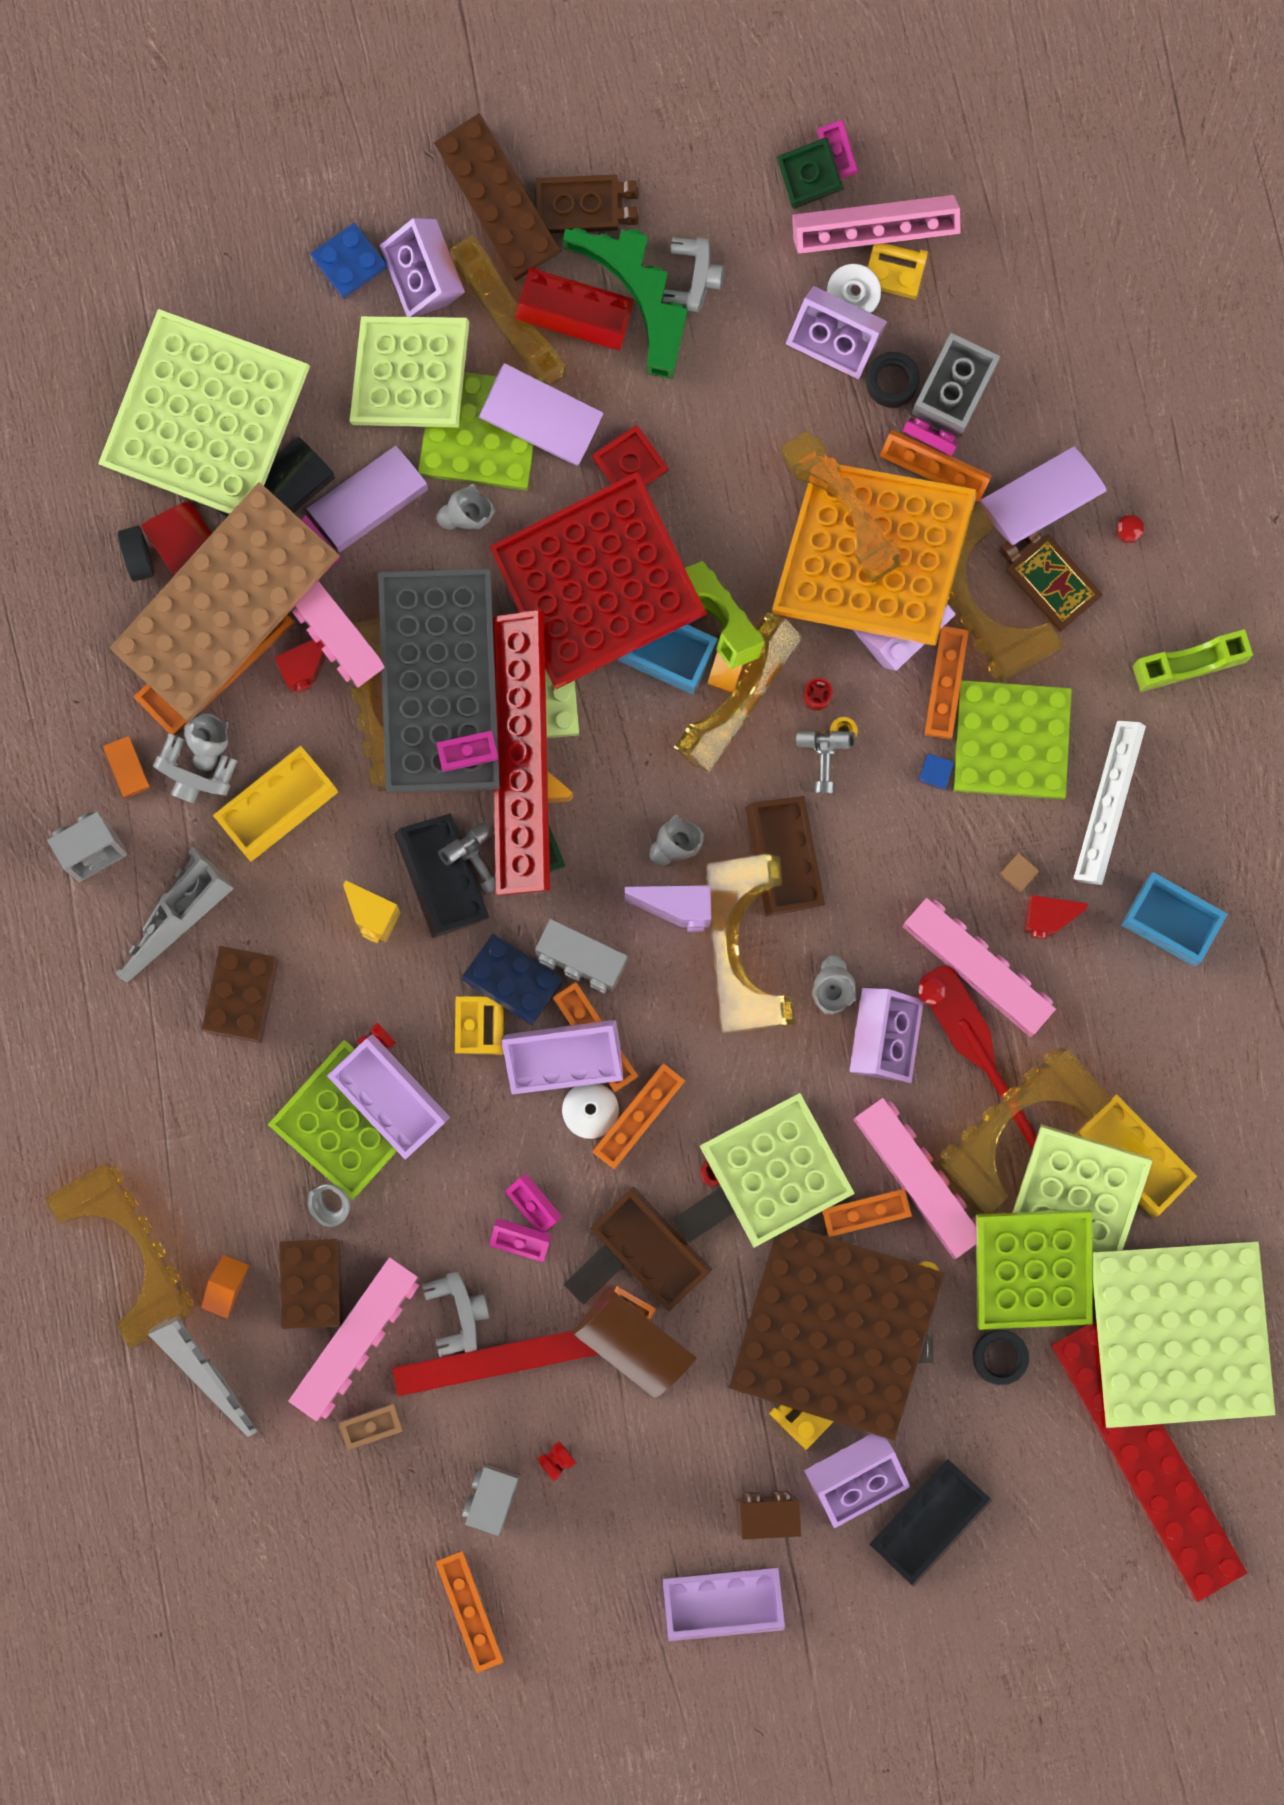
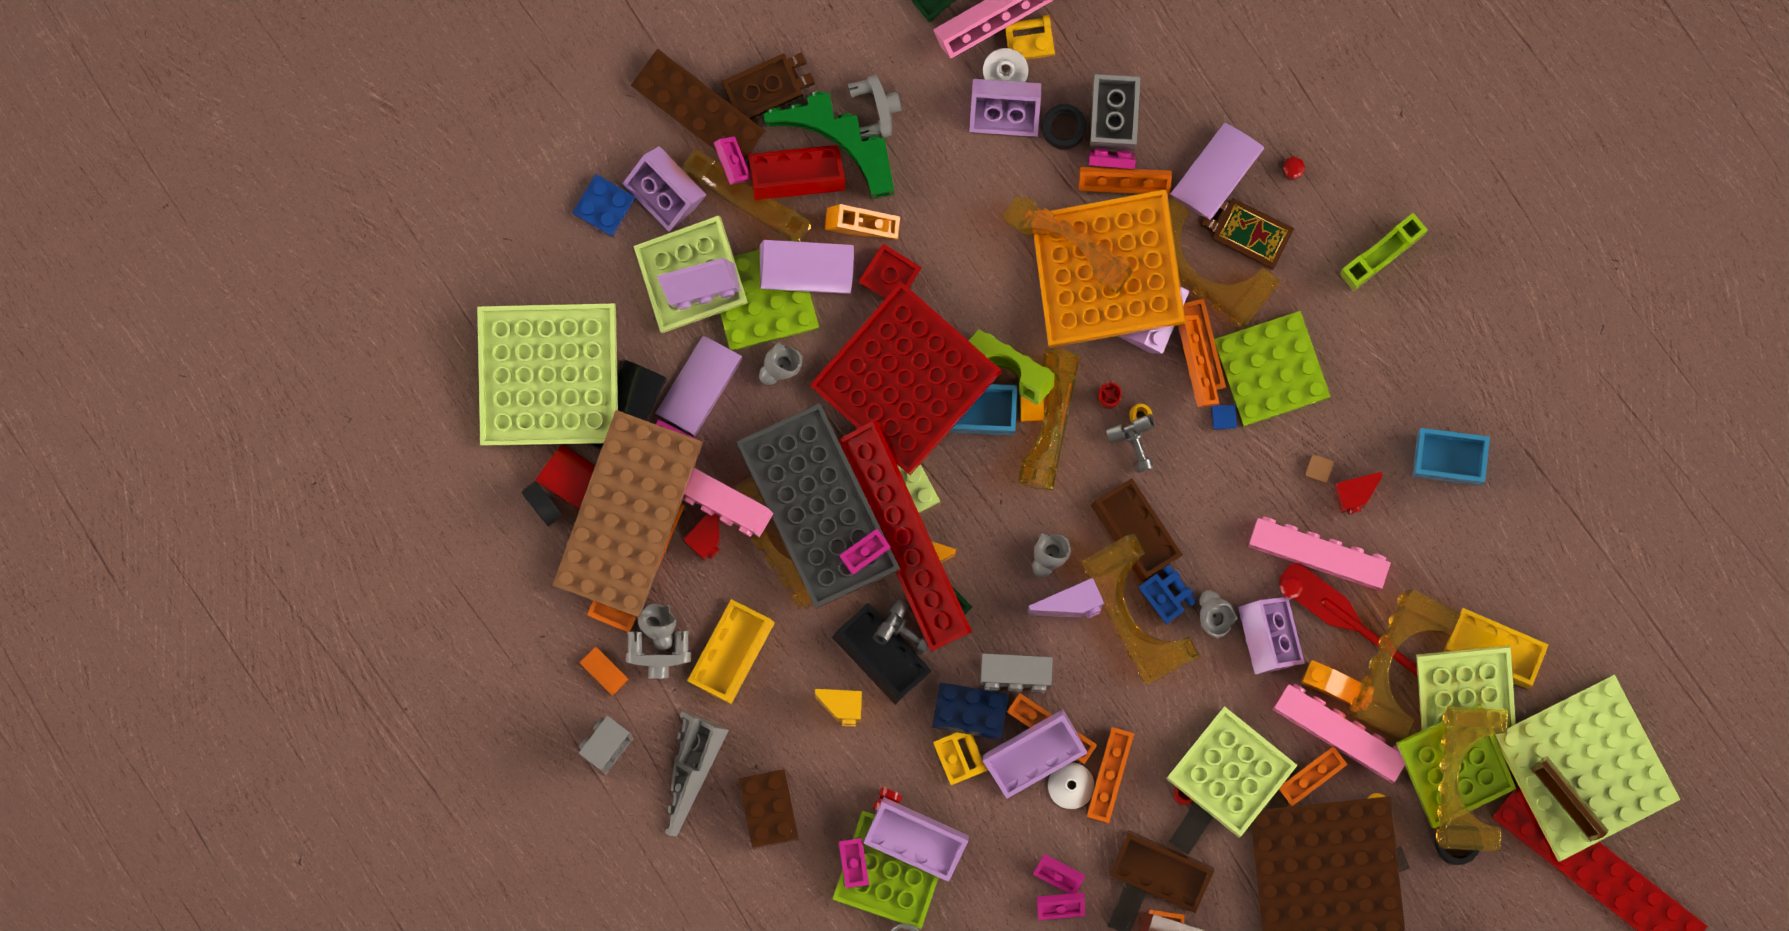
camera: 20 degrees left, 0 degrees up
white plate [1073,721,1146,885] -> none
none -> lavender slope [657,258,741,310]
none -> dark pink plate [714,136,752,185]
none -> light orange slope [825,204,900,240]
none -> dark pink plate [839,838,869,889]
none -> blue plate [1138,565,1197,625]
none -> orange plate [1178,315,1220,407]
none -> light orange slope [1300,660,1374,711]
none -> clear yellow arch [1436,706,1508,851]
none -> reddish brown slope [1530,756,1609,842]

